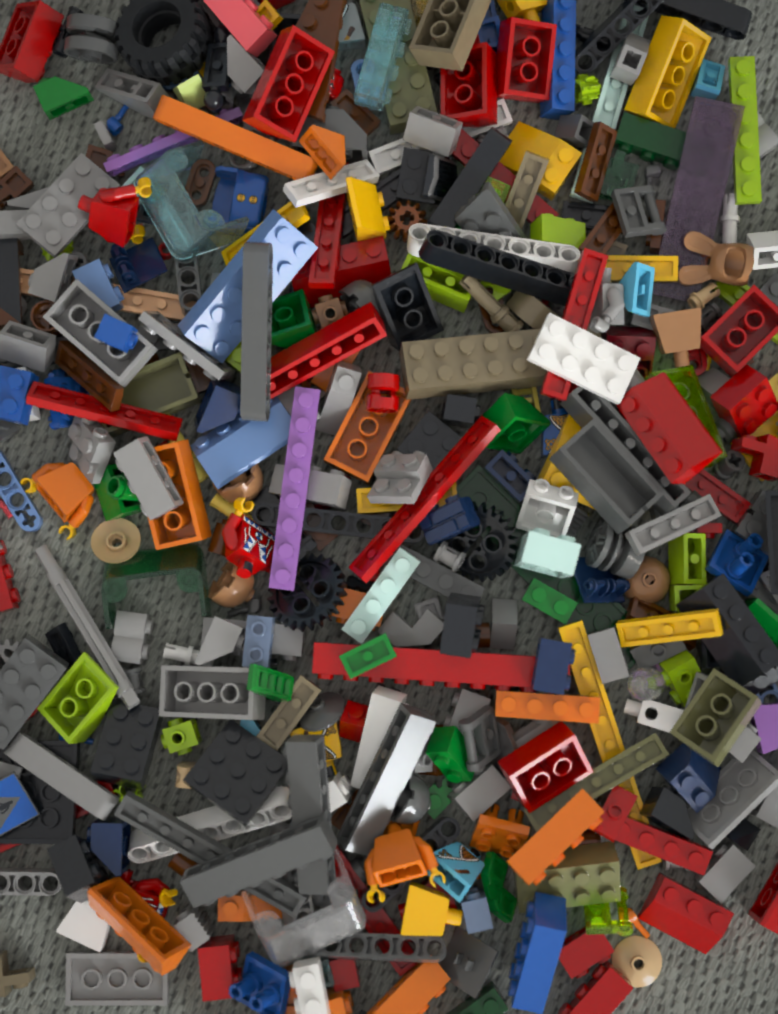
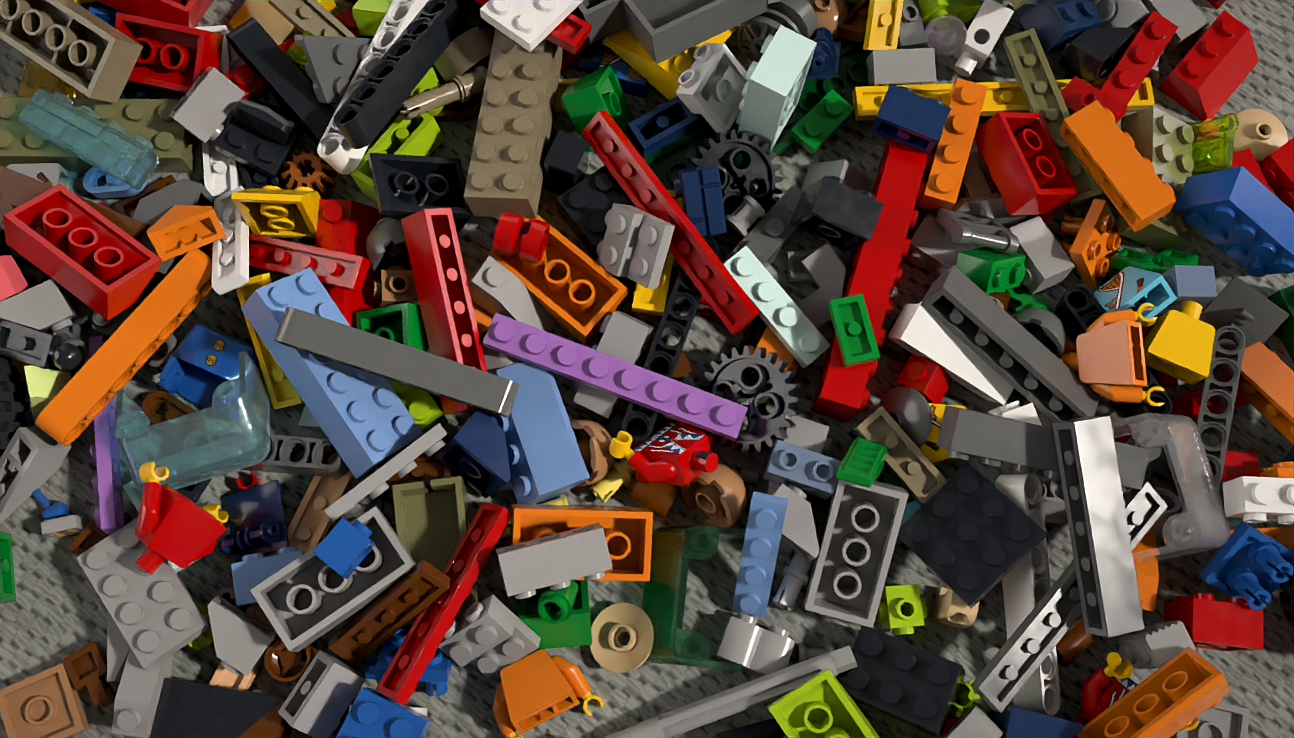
camera: 85 degrees left, 10 degrees down
none -> medium blue plate [732,491,788,618]

